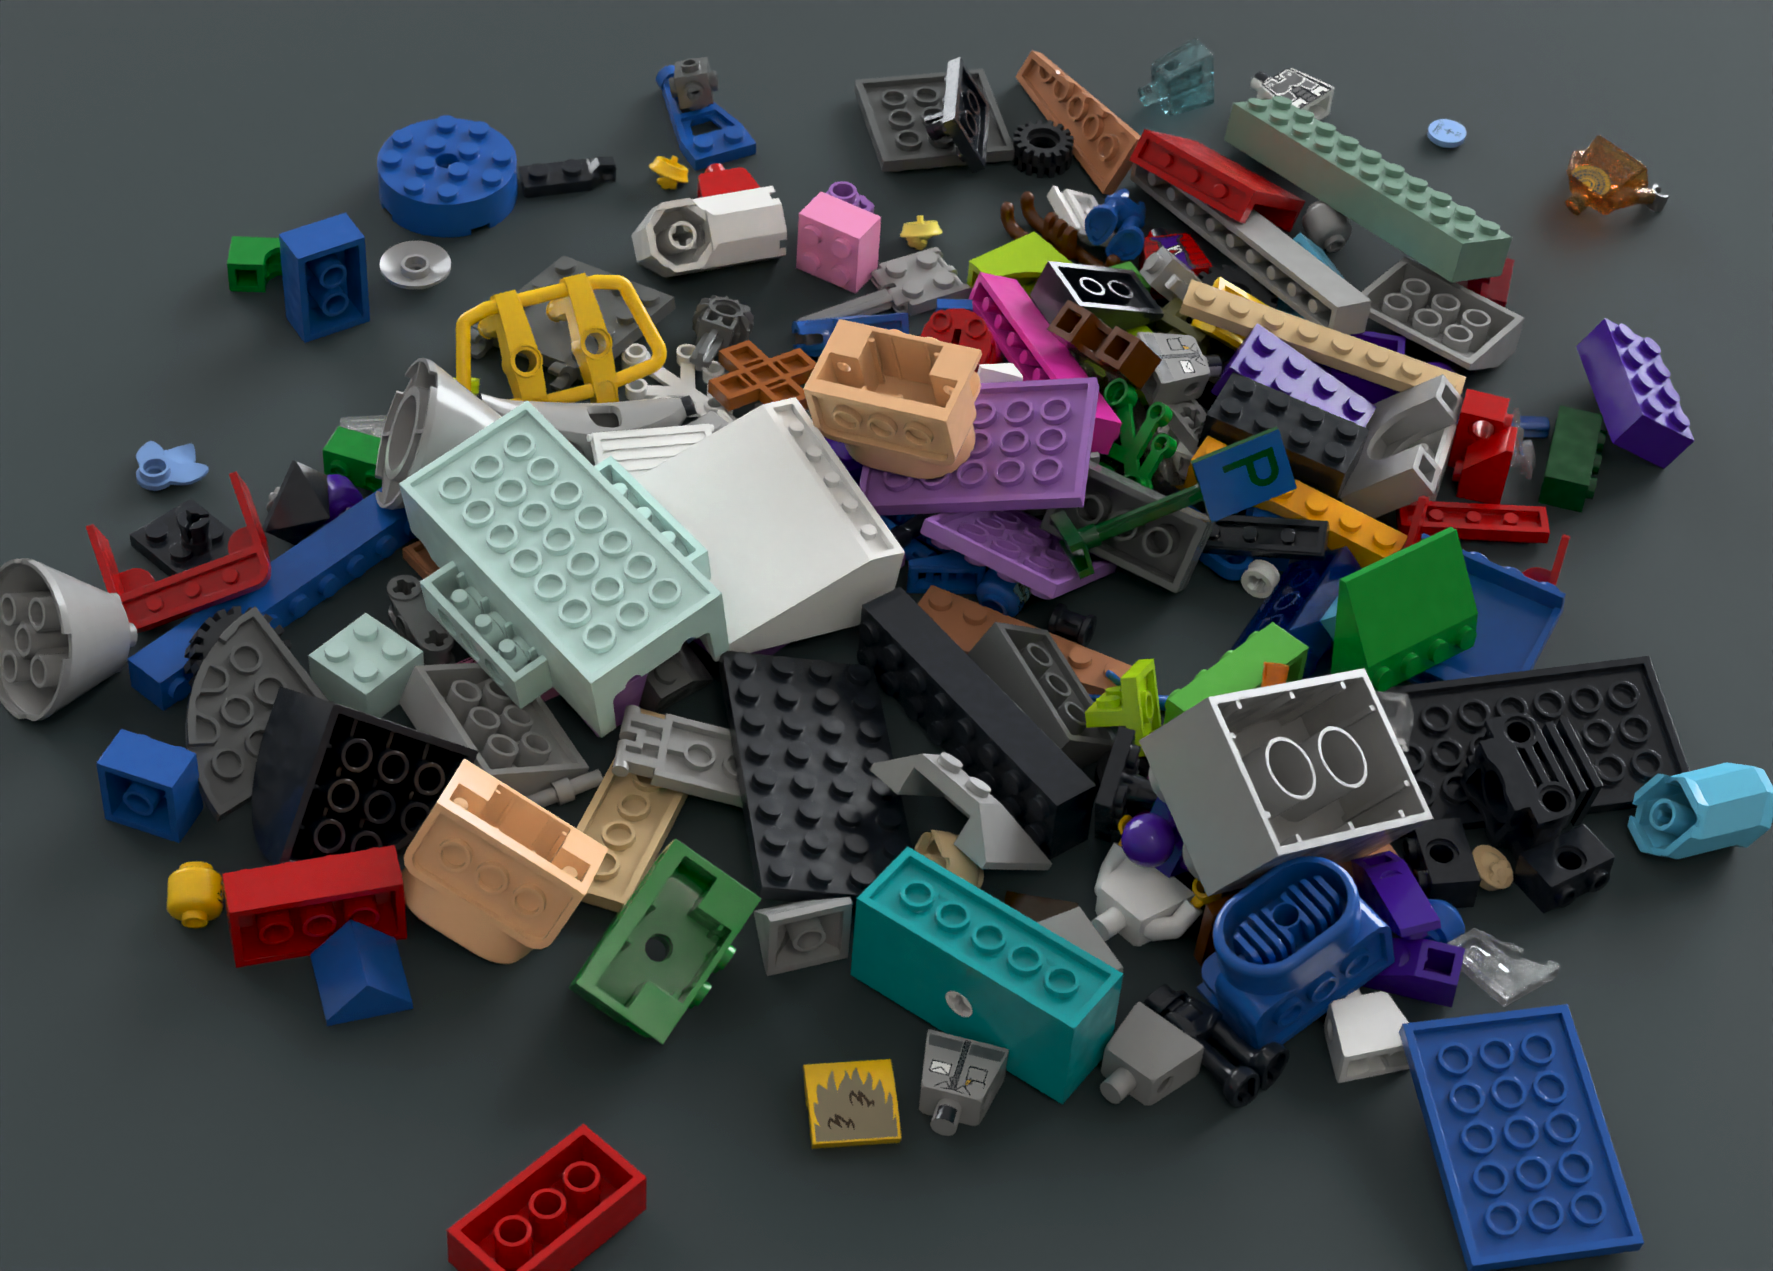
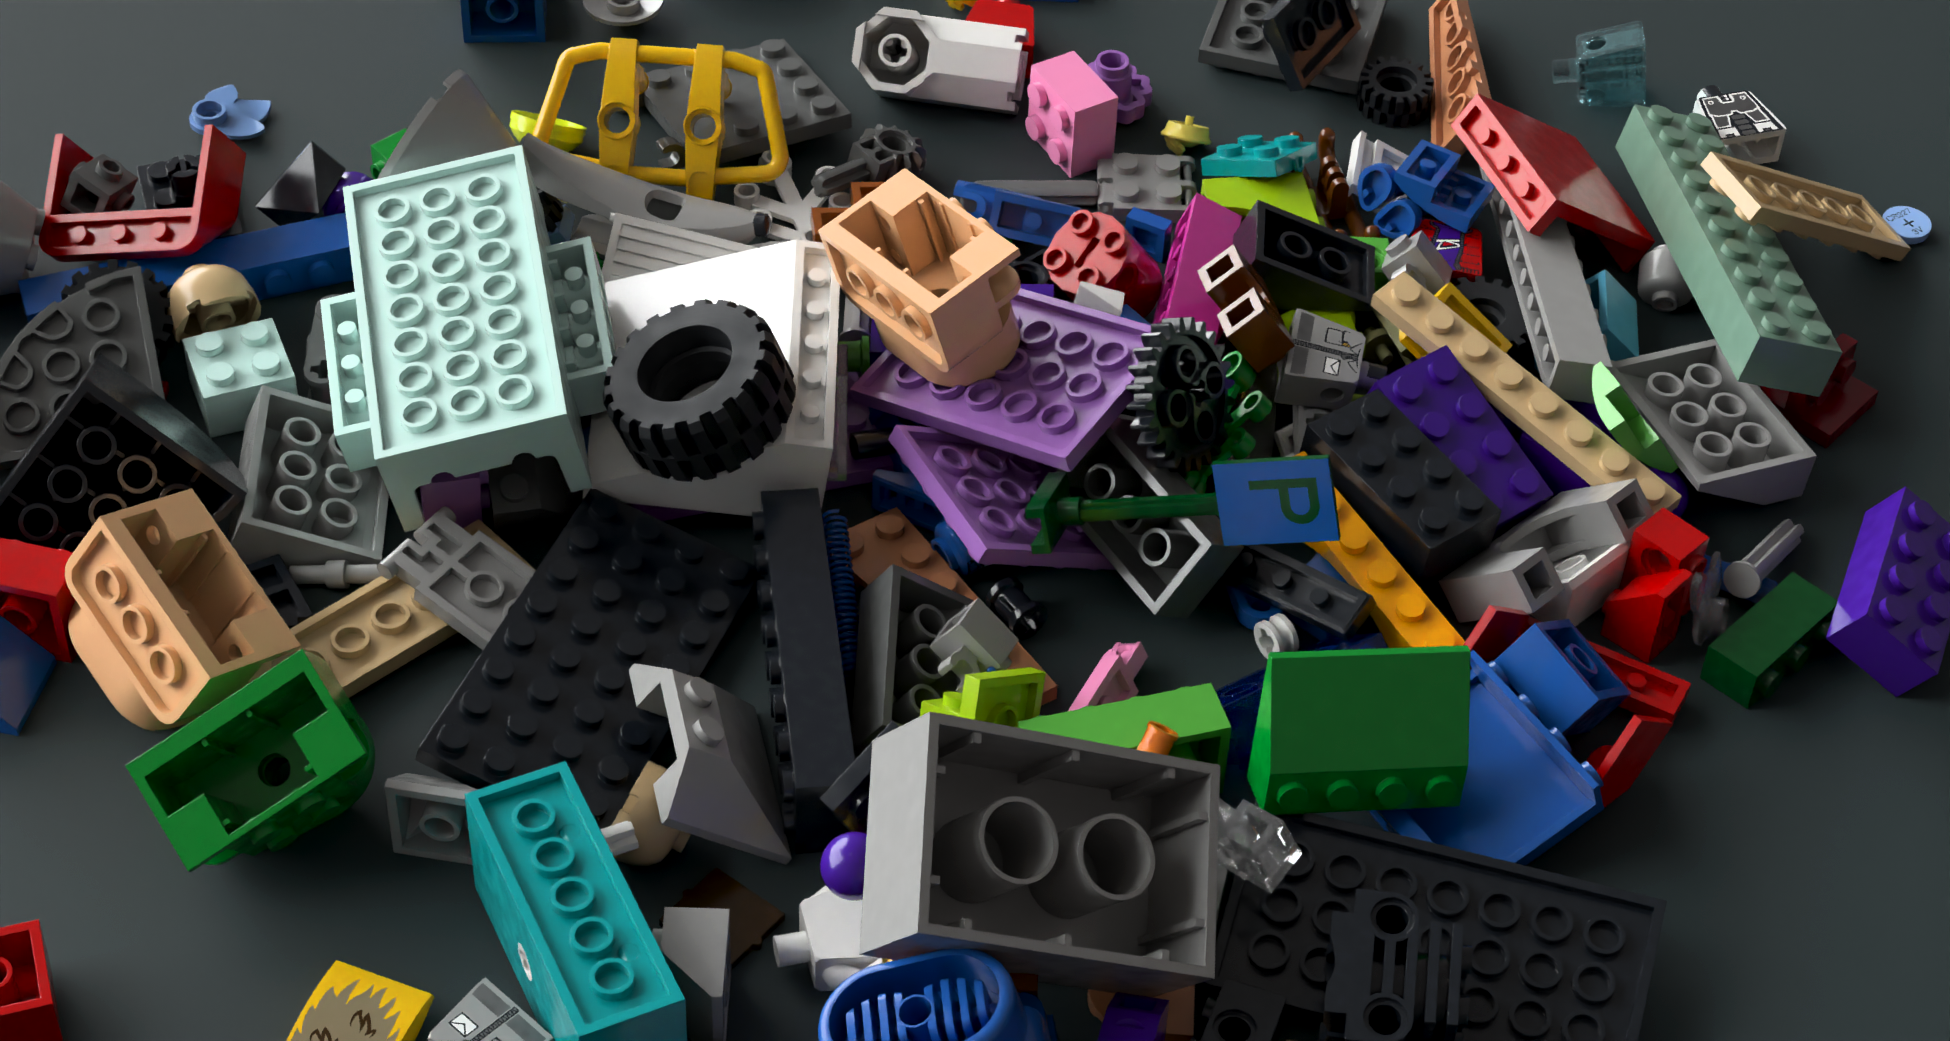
camera: 30 degrees right, 0 degrees up
none -> dark grey brick [60,153,138,214]
none -> tan cylinder [167,264,261,343]
none -> black tyre [602,299,796,482]
none -> light grey brick [929,597,1019,693]
none -> bright pink hinge [1068,641,1148,711]
none -> black gear [1126,317,1236,472]
none -> teal plate [1201,135,1318,177]
none -> blue slope [1393,140,1495,233]
none -> blue brick [1494,619,1632,737]
none -> bright green brick [1592,361,1679,473]
none -> tan plate [1700,151,1911,262]
none -> light grey axle [1723,519,1804,598]

